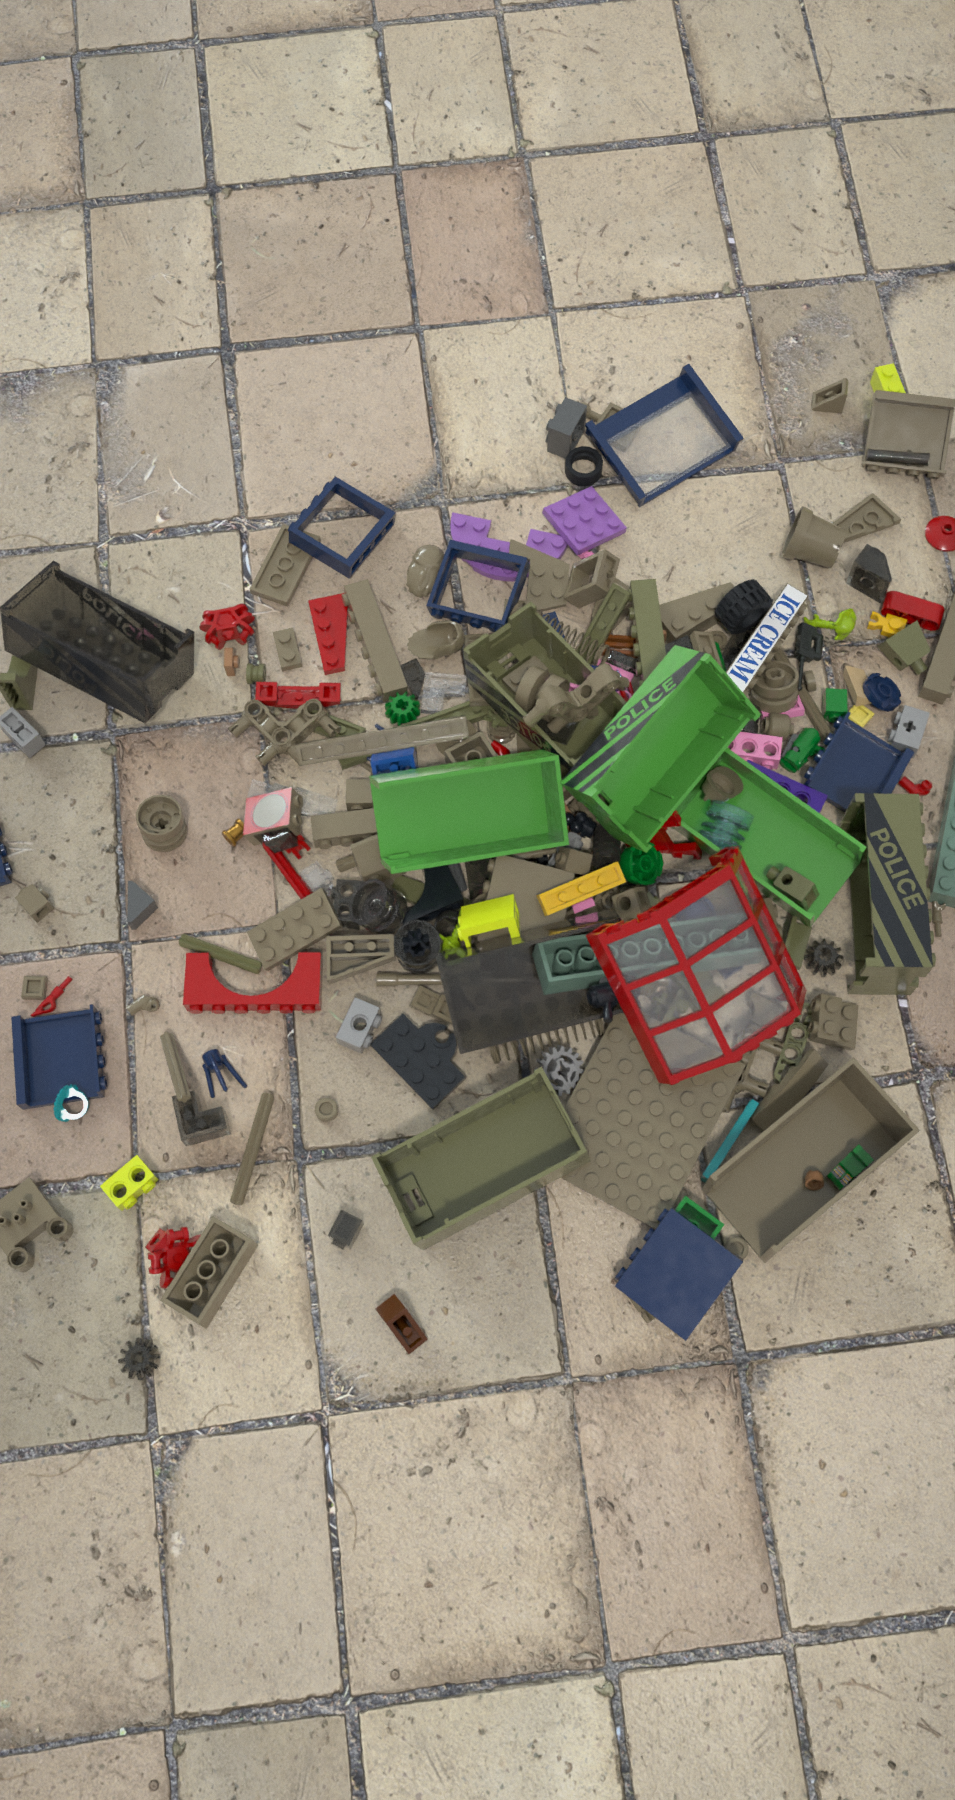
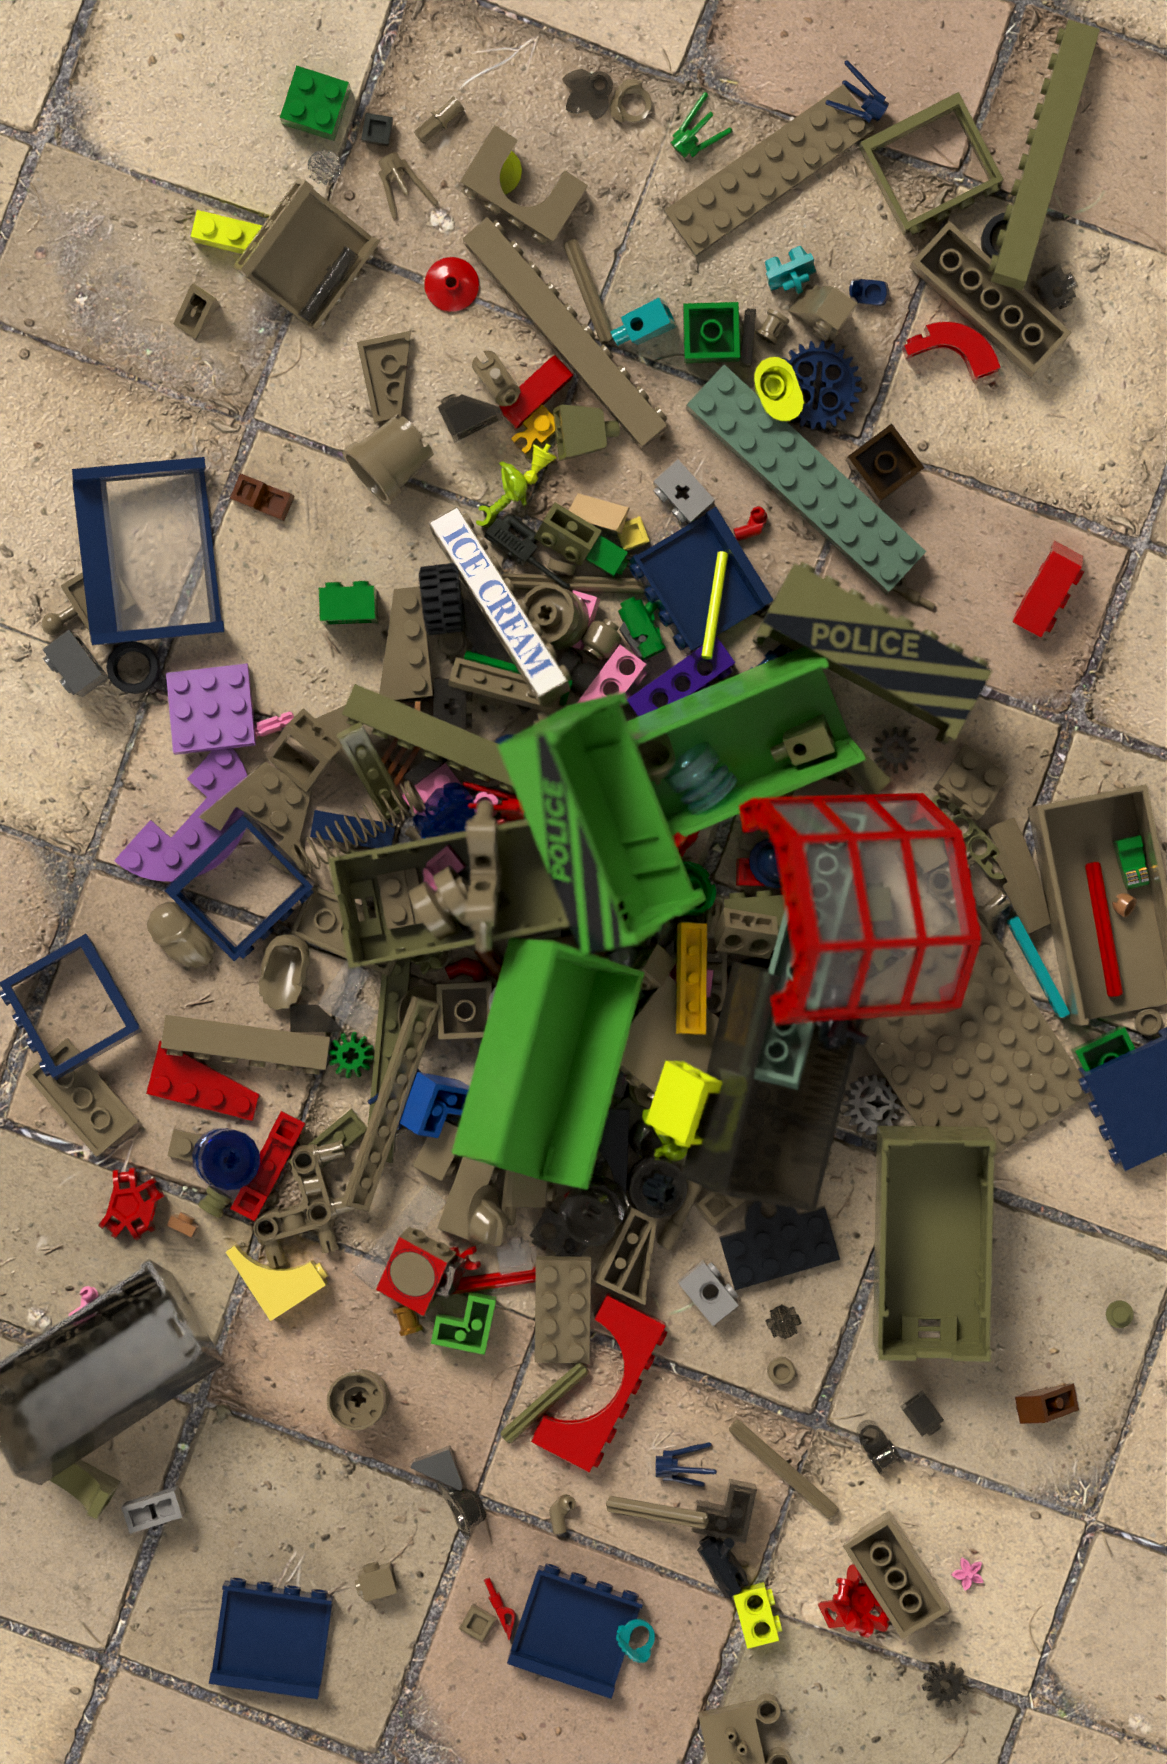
camera: 60 degrees left, 20 degrees up
dark blue tile [863,673,901,712] -> none
none -> clear blue wheel [192,1127,260,1190]
none -> light yellow arch [226,1244,329,1321]
none -> reddish brown slope [230,473,295,521]
none -> green brick [319,581,379,625]
none -> bright green brick [431,1292,497,1355]
none -> clear smoke piece [436,1481,487,1539]
none -> dark tan piece [467,1184,508,1246]
none -> dark tan piece [472,351,520,406]
none -> neon yellow piece [524,443,557,485]
none -> olive brick [534,502,602,566]
none -> black piece [697,1534,749,1598]
none -> neon yellow piece [701,552,728,659]
none -> clear smoke gear [765,1304,802,1339]
none -> clear smoke piece [857,1420,903,1475]
none -> bright pink plant [951,1557,984,1591]
none -> red axle [1085,862,1123,997]
none -> olive plate [1106,1300,1134,1328]

